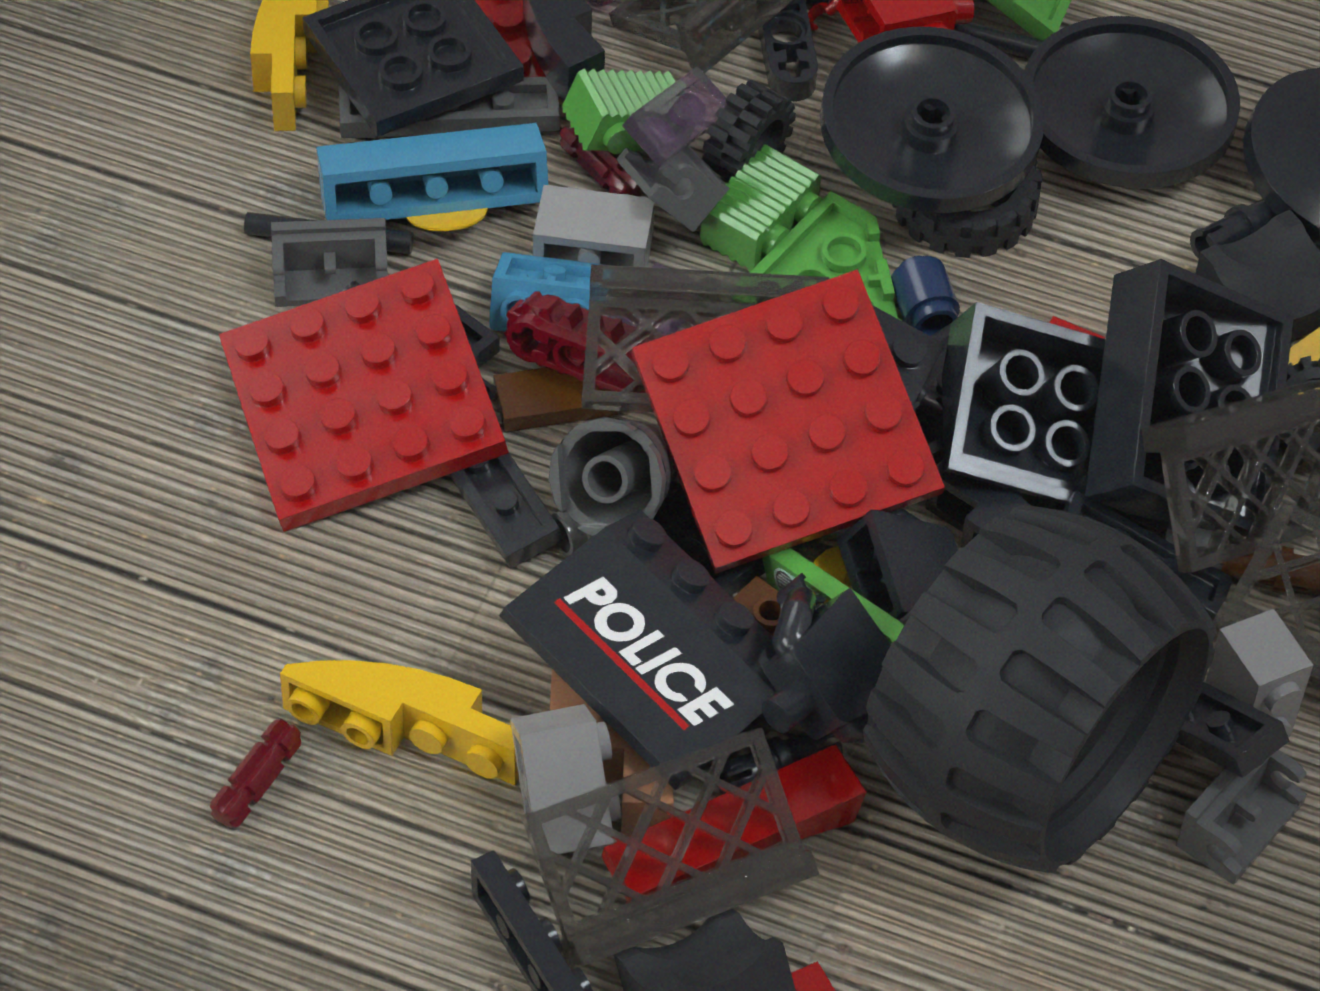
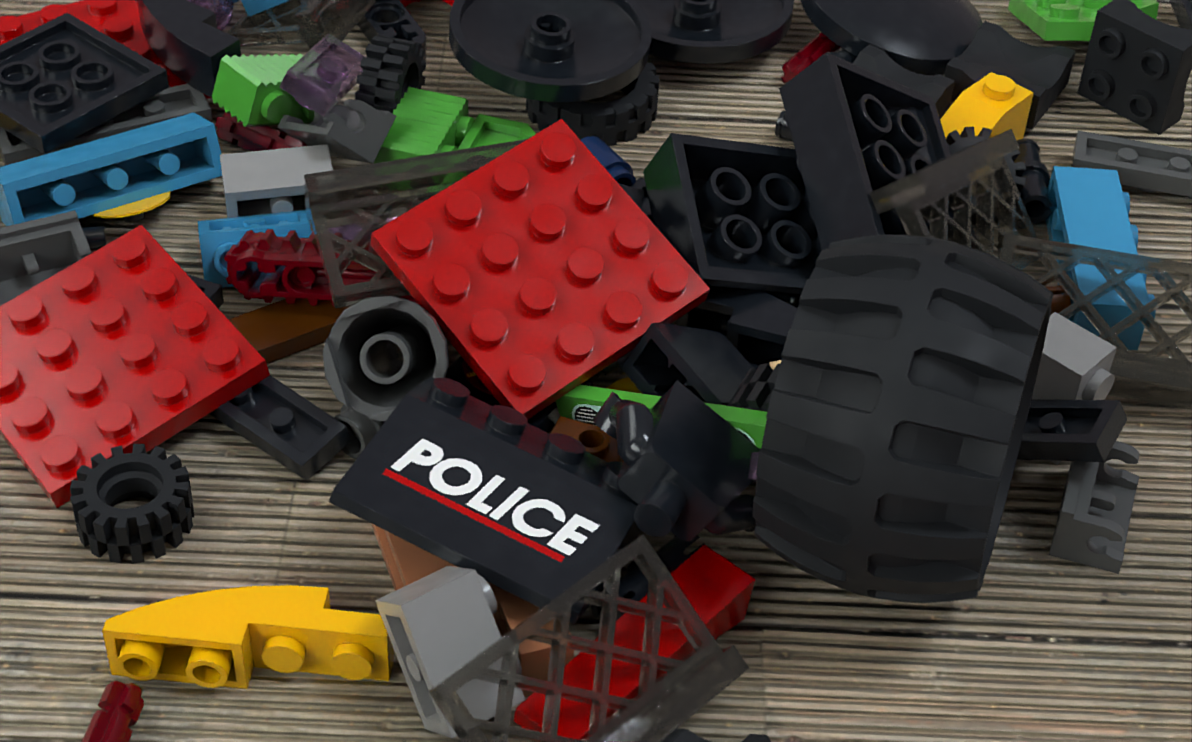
camera: 20 degrees left, 10 degrees down
none -> black tyre [70,444,195,563]
none -> dark red axle [781,32,840,84]

